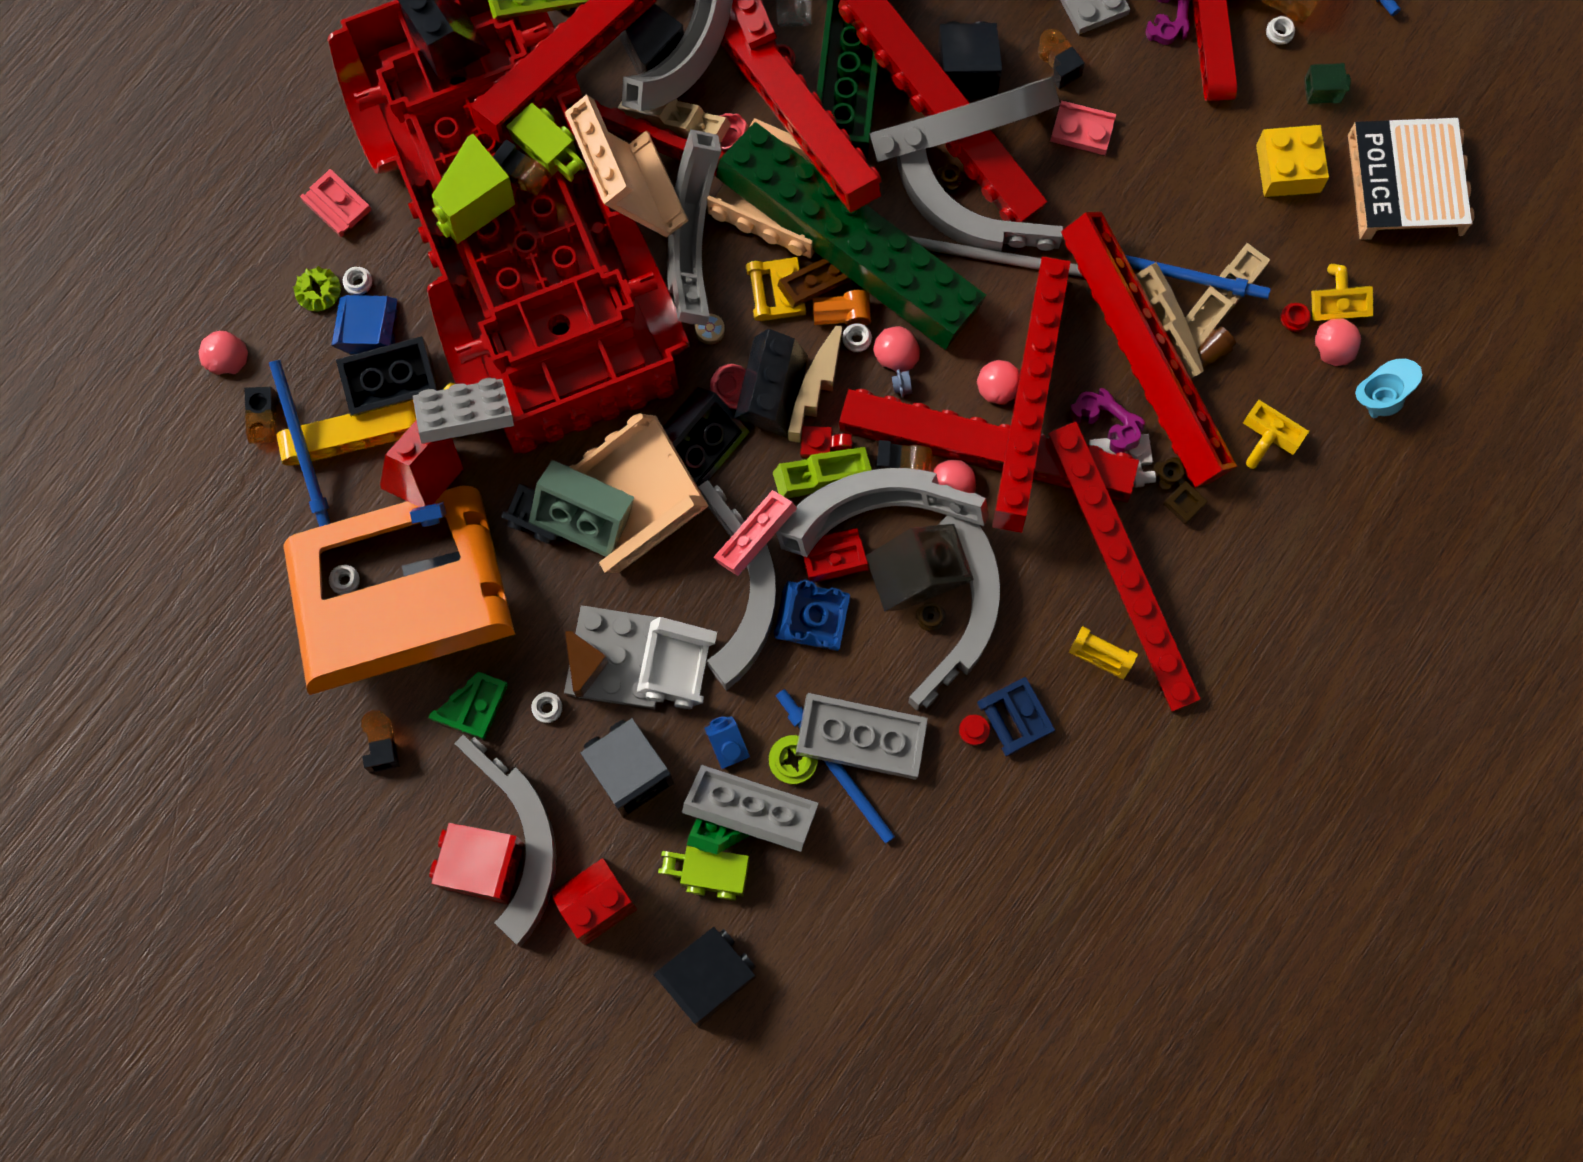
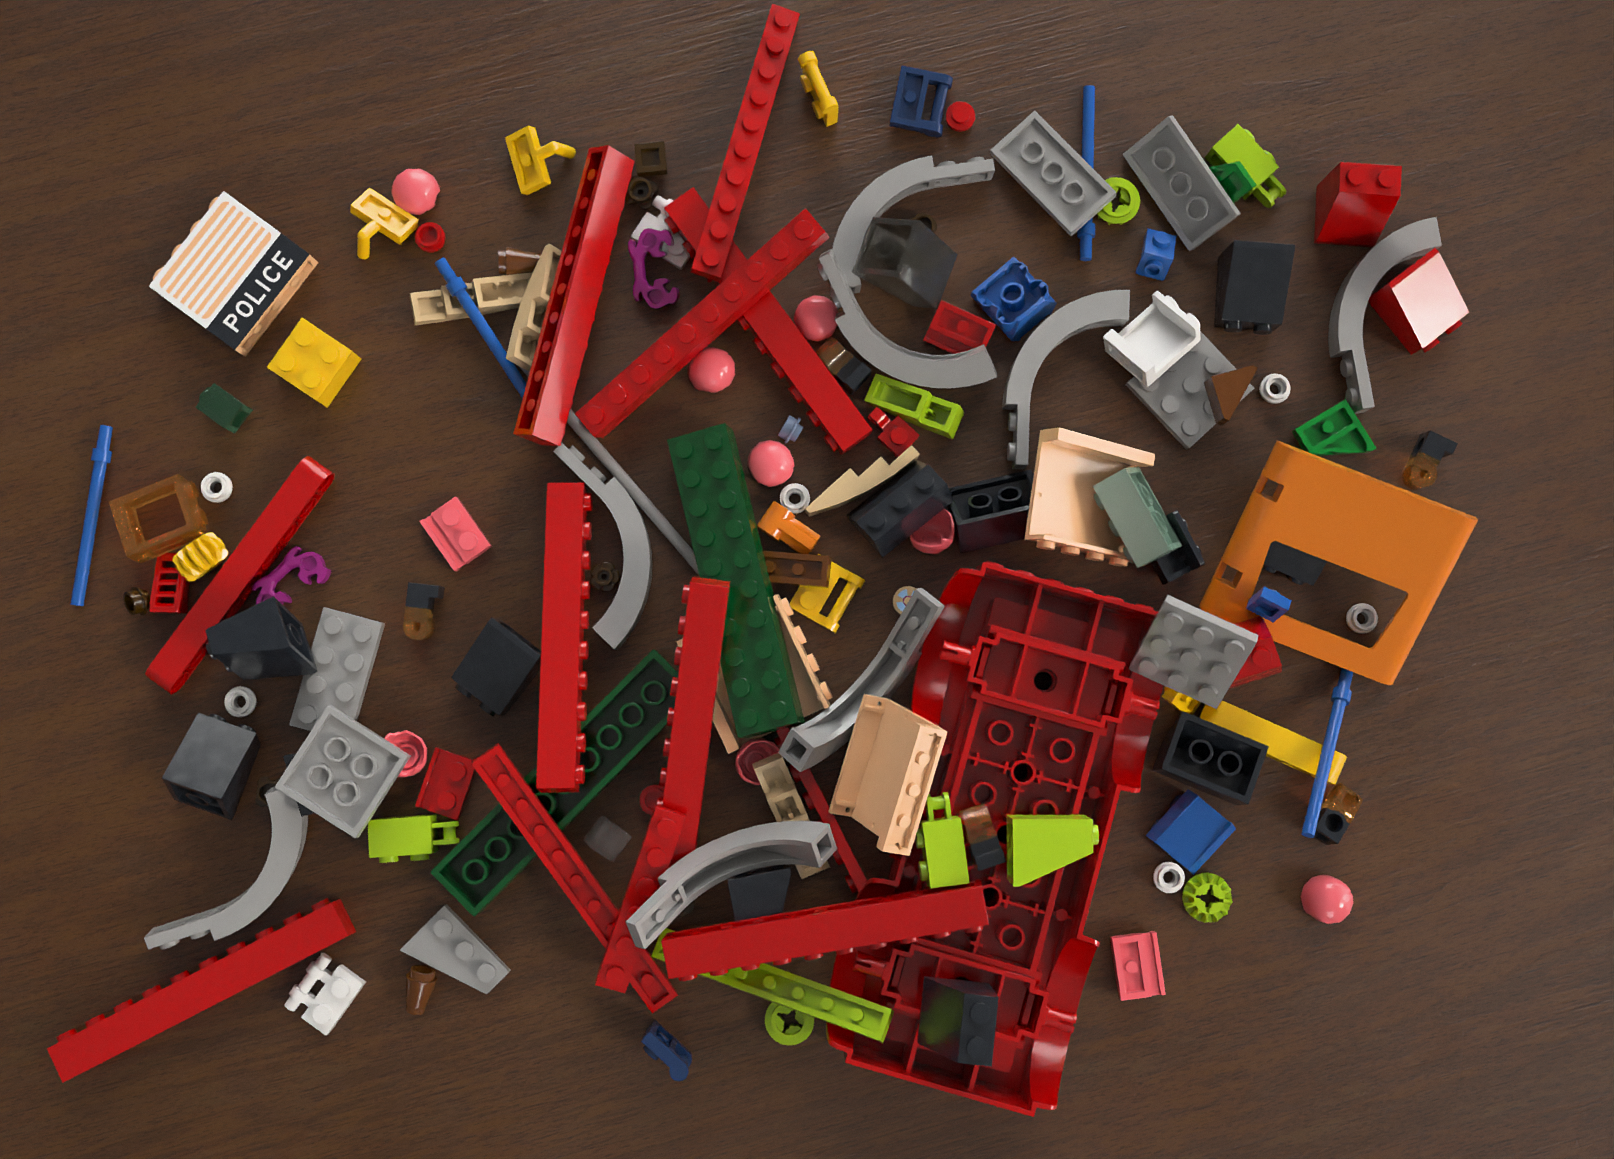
camera: 150 degrees left, 10 degrees up
black slope [653,927,756,1028] -> none
coral plate [714,490,797,576] -> none
light grey arch [870,76,1060,162] -> none
medium azure piece [1355,359,1423,418] -> none

